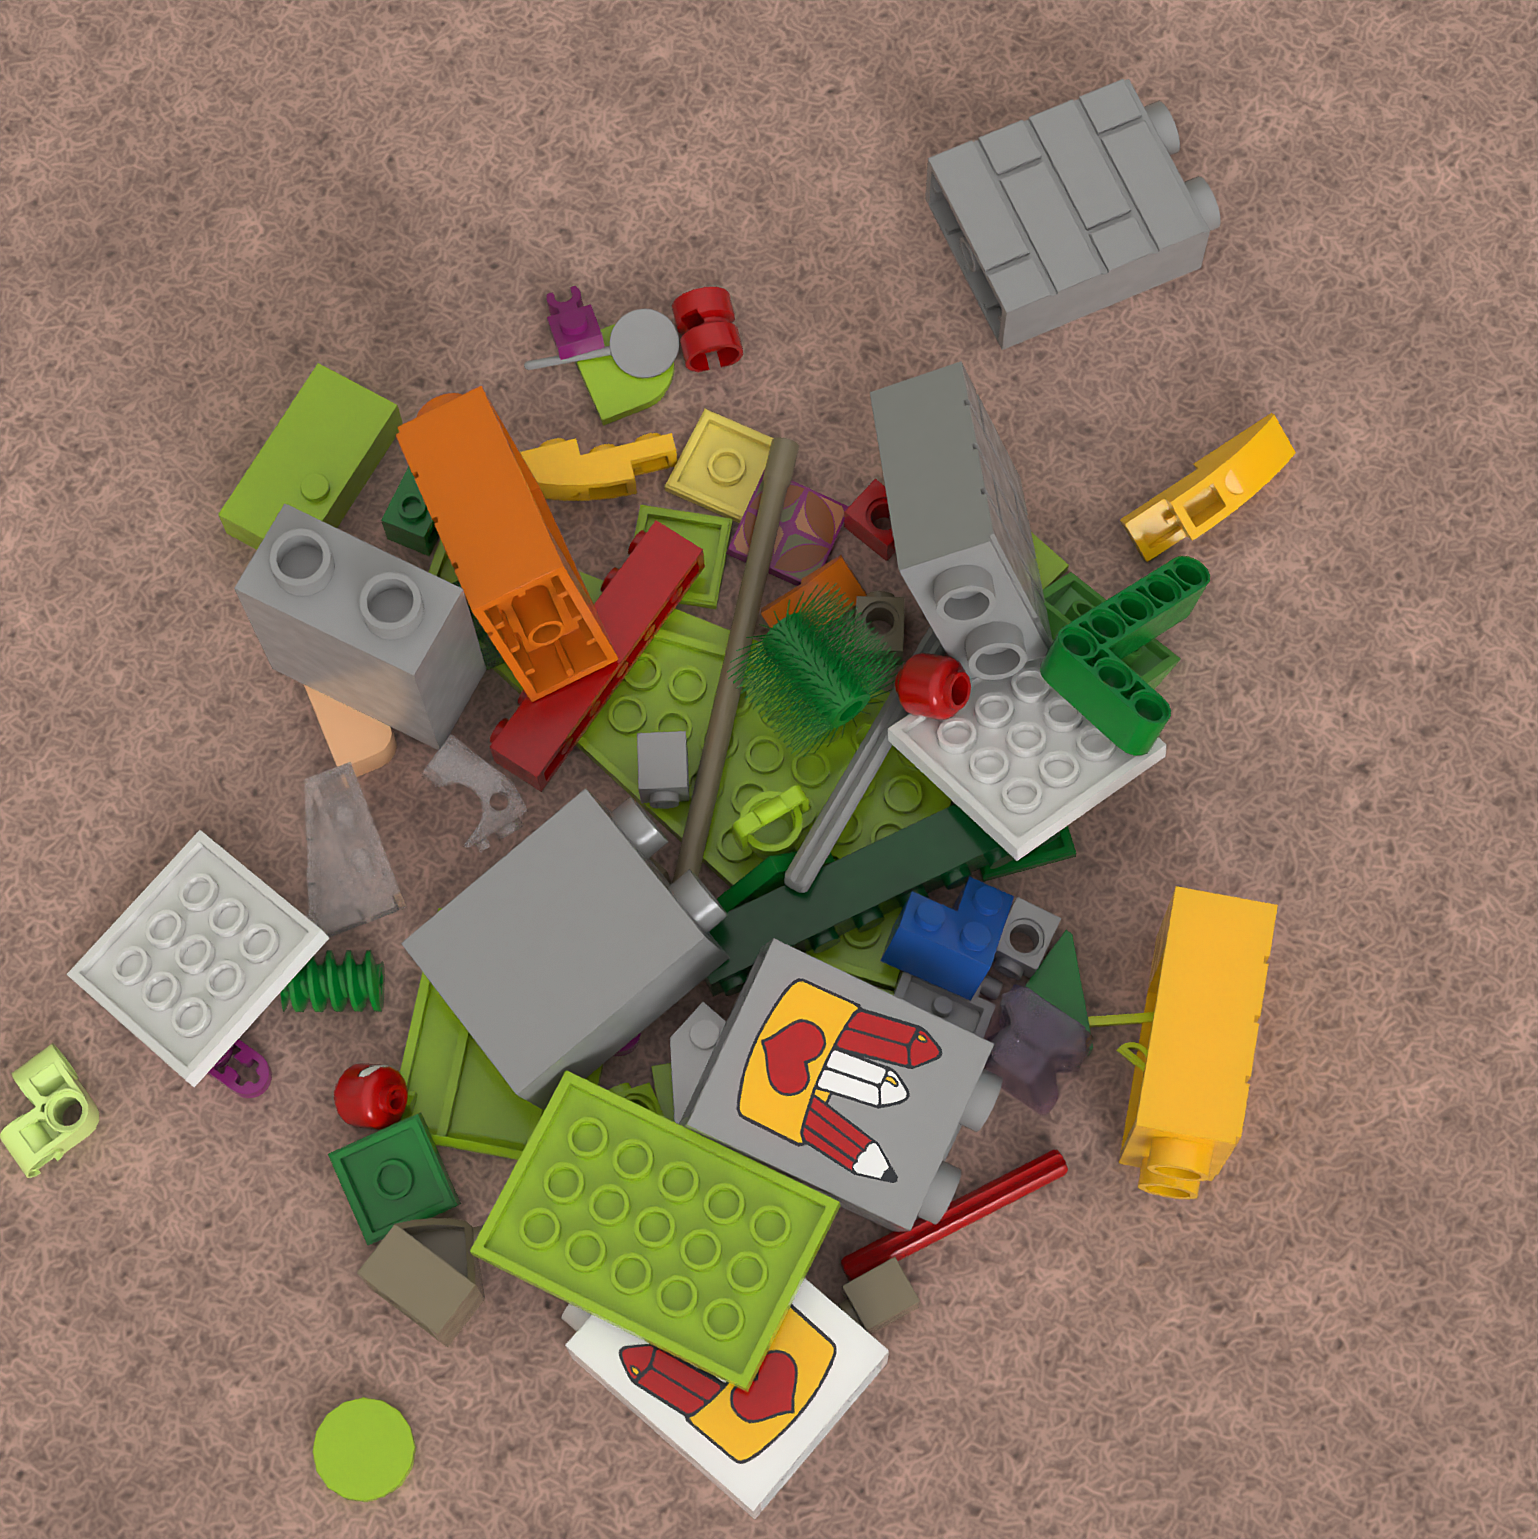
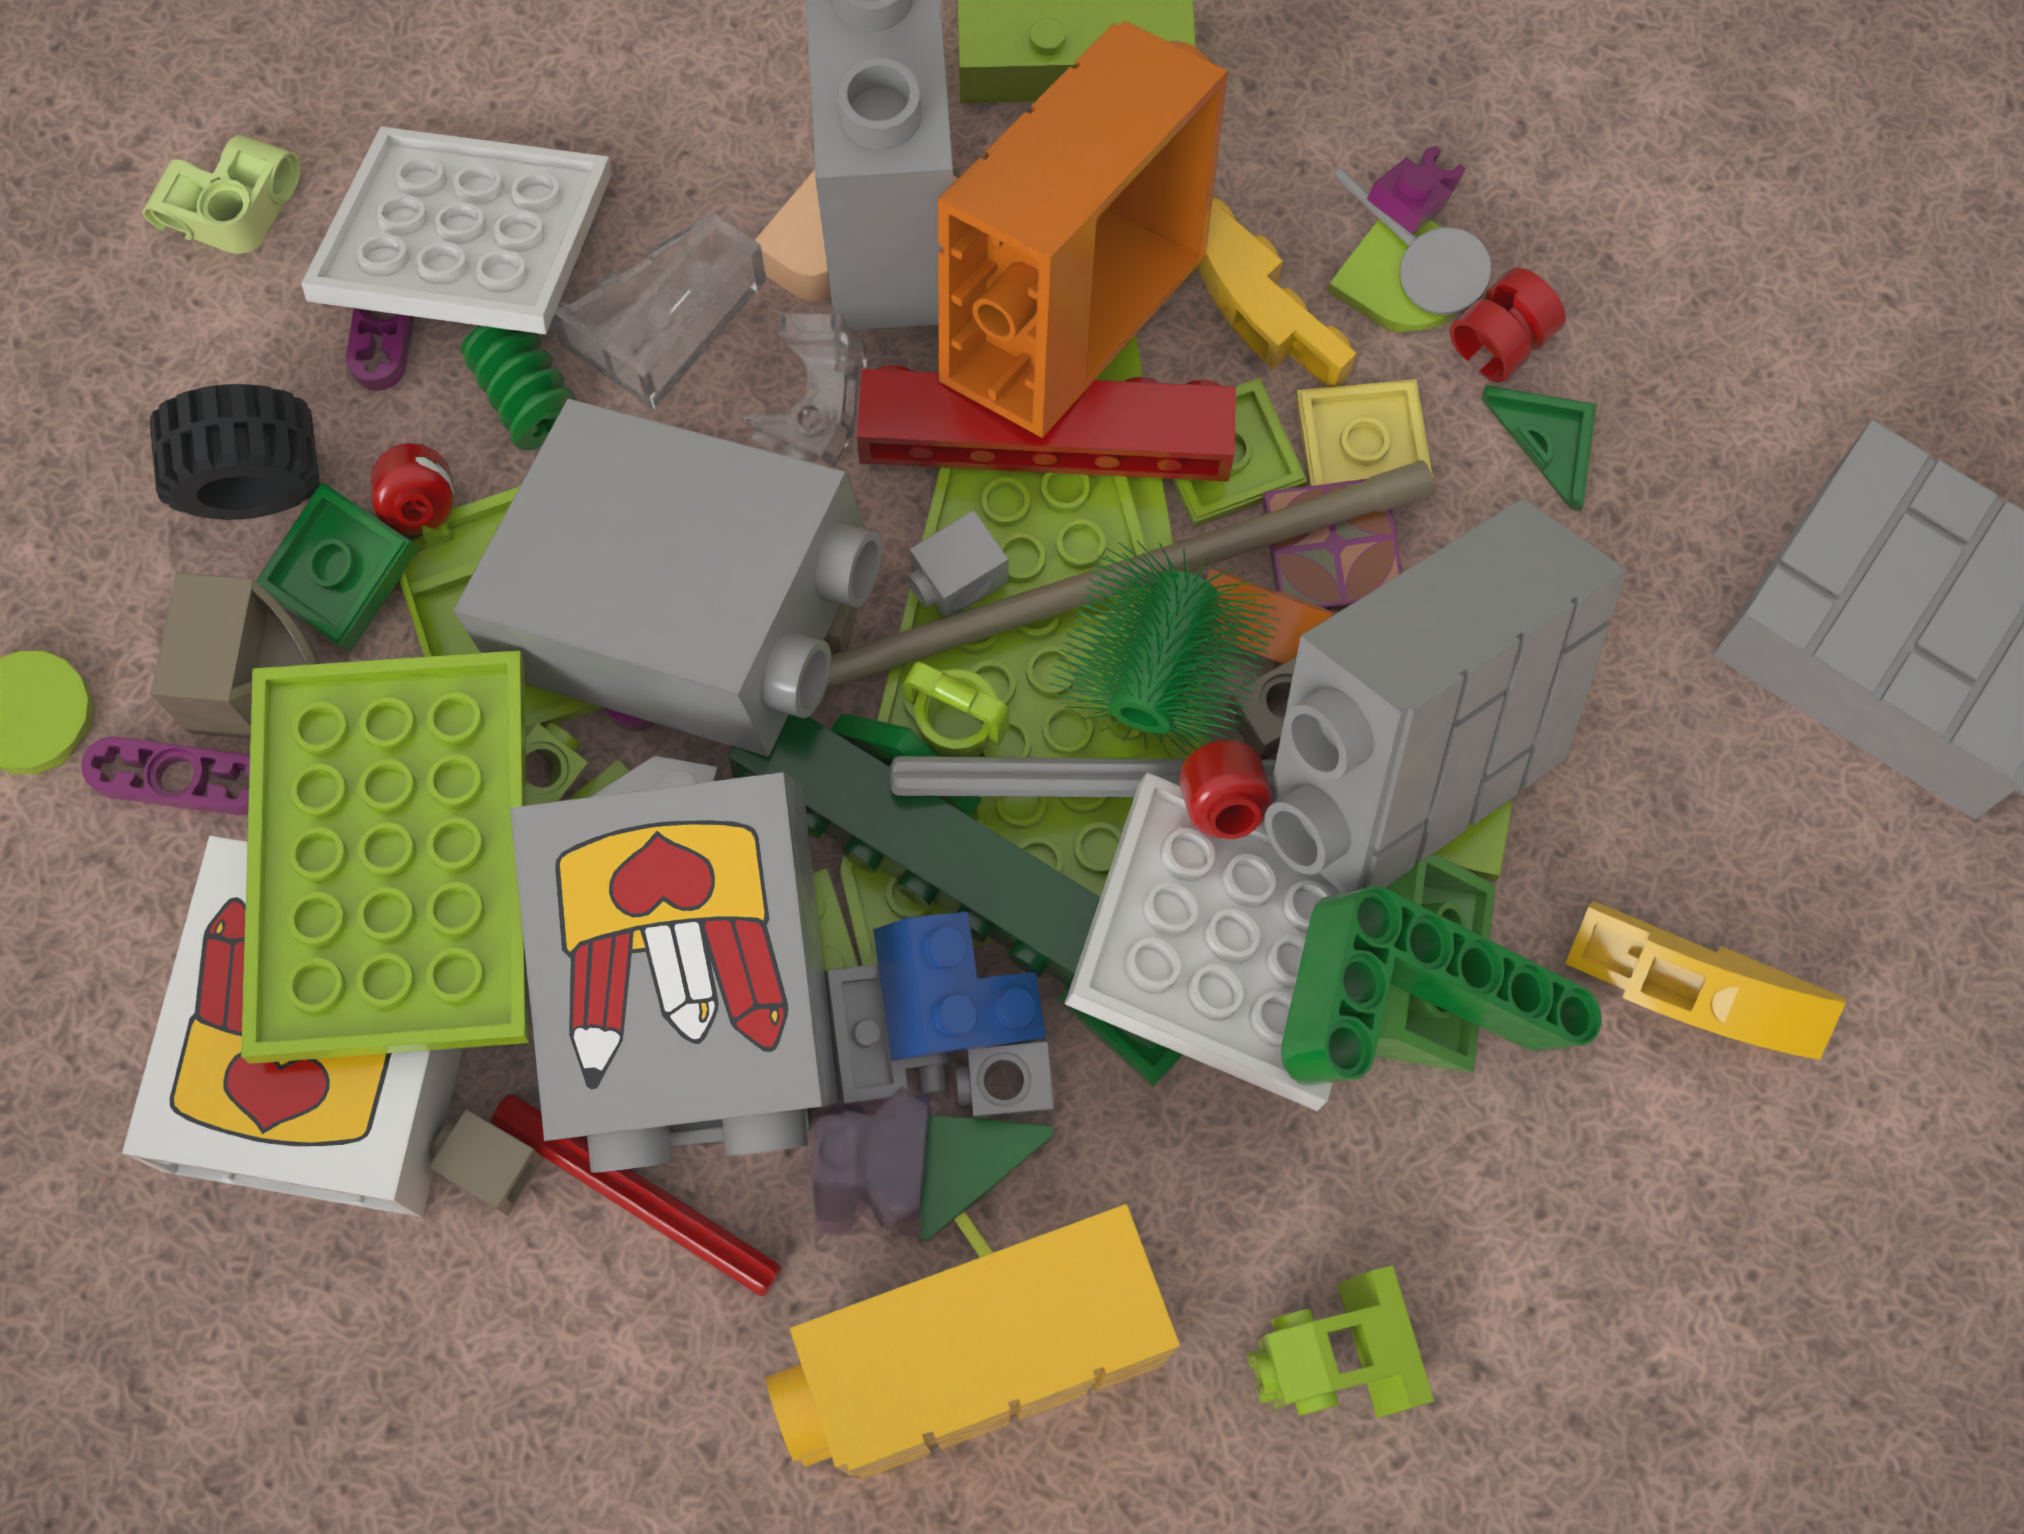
camera: 55 degrees right, 0 degrees up
none -> magenta beam [81,736,250,815]
none -> black tyre [150,384,320,520]
none -> lime tile [1246,1265,1435,1418]
none -> green tile [1482,385,1597,511]

